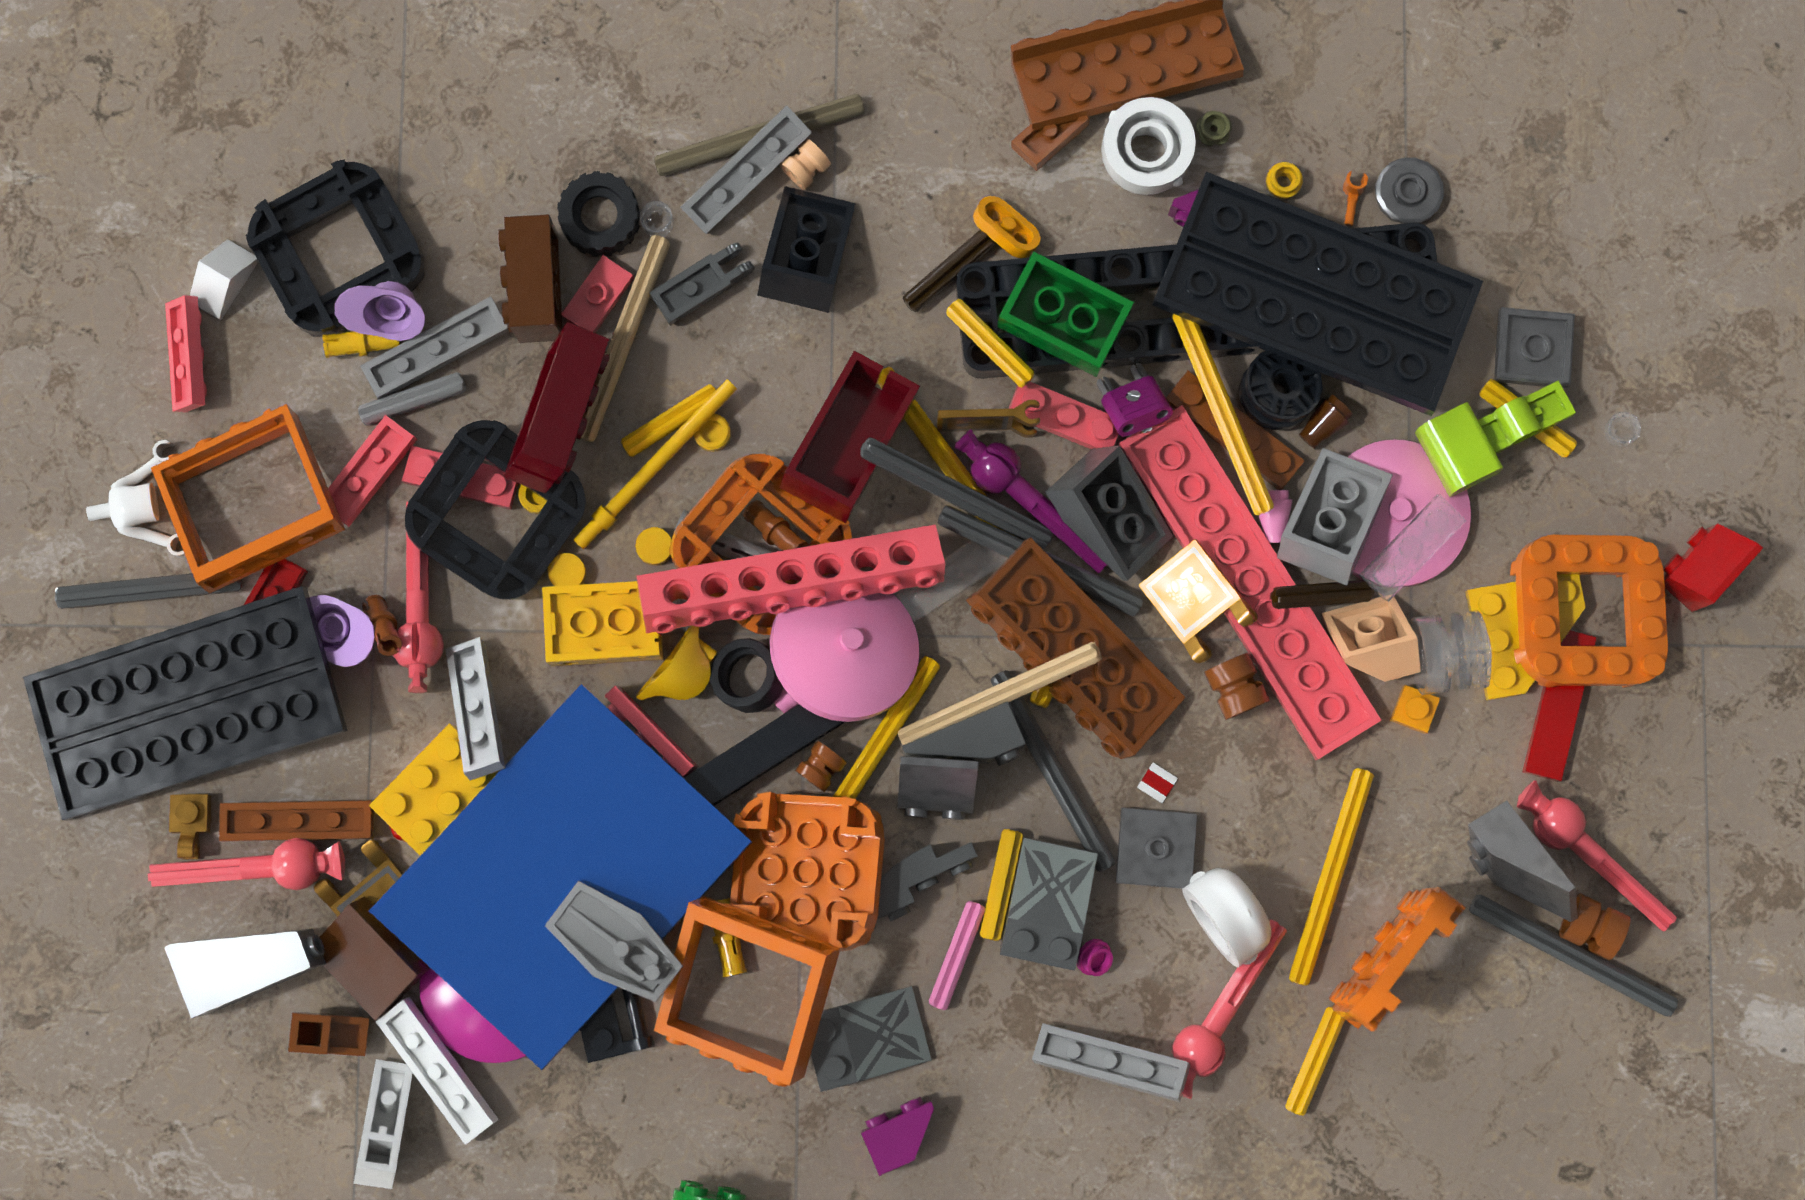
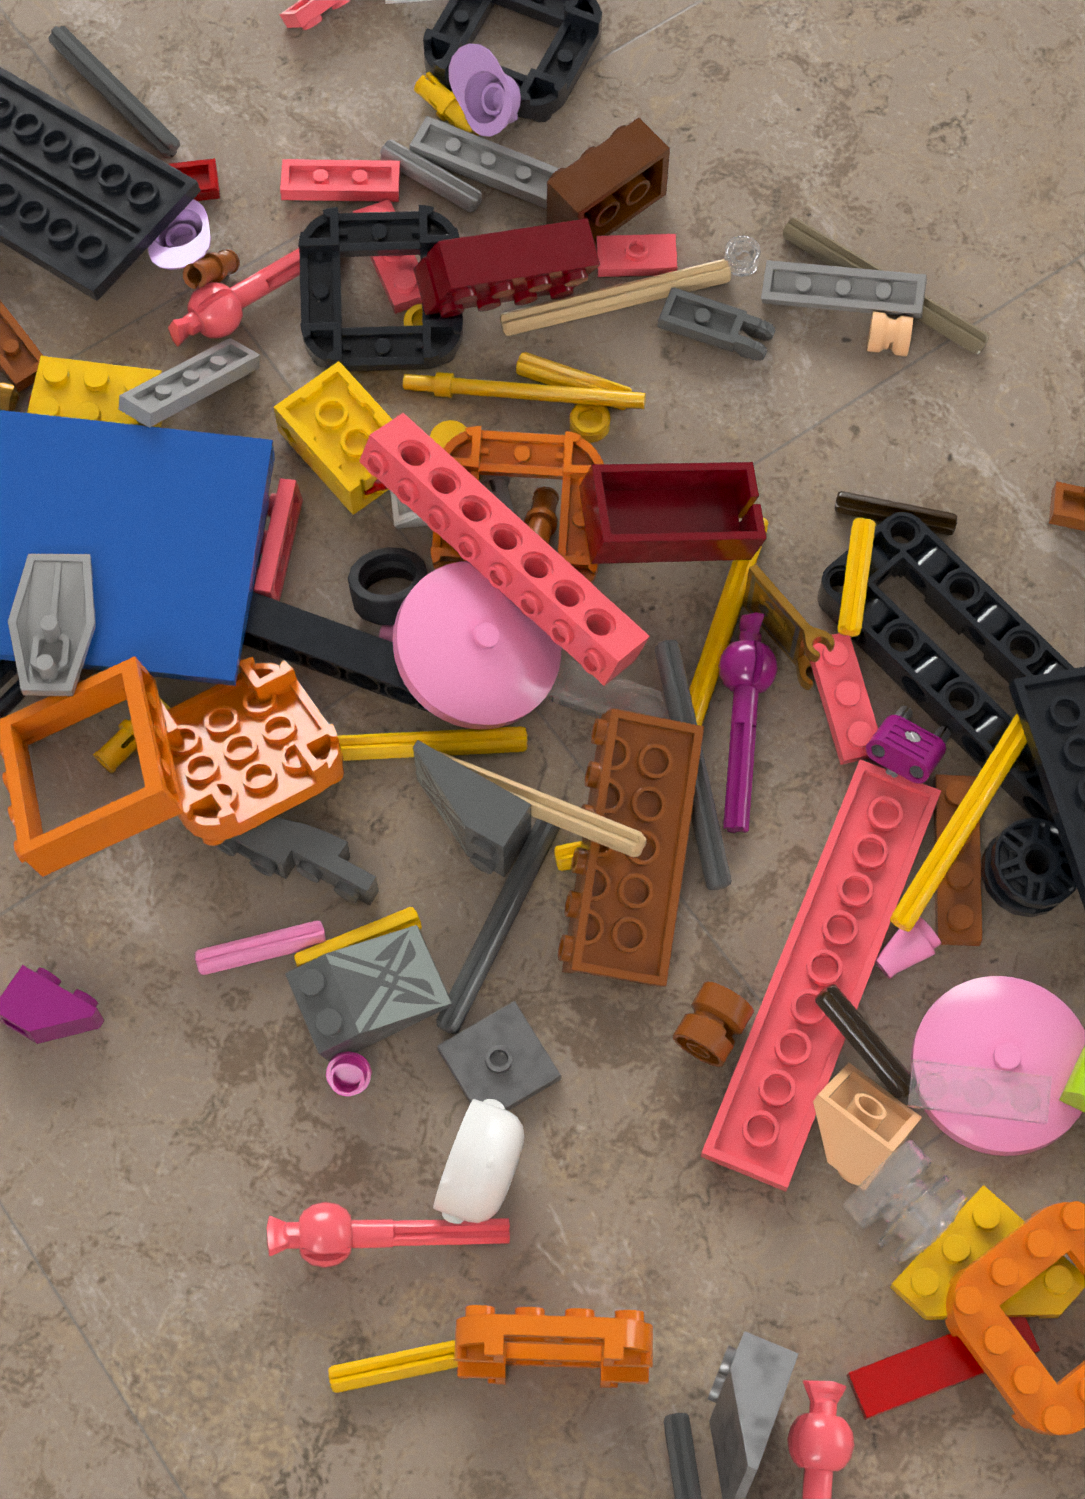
camera: 55 degrees right, 15 degrees down
white piece [86,440,186,558] -> none
orange window [151,404,345,594] -> none
yellow tile [548,553,586,586] -> none
black tyre [557,171,641,257] -> none
yellow hat [636,625,717,700] -> none
black slope [757,186,856,313] -> none
dark orange wheel [795,740,847,793] -> none
dark grey slope [811,986,932,1092] -> none
dark grey axle [860,438,1052,549] -> none
flat silver slope [897,756,978,820] -> none
light orange plate [973,196,1040,258] -> none
green brick [997,251,1134,377] -> none
light grey plate [1032,1024,1191,1102] -> none
dark grey slope [1046,446,1173,581] -> none
sticker [1137,763,1178,803] -> none
flag [1139,539,1258,663] -> none
light grey slope [1277,448,1393,585] -> none
yellow axle [1289,768,1374,986] -> none
reddish brown cone [1298,394,1353,449] -> none
light orange plate [1390,685,1440,734] -> none

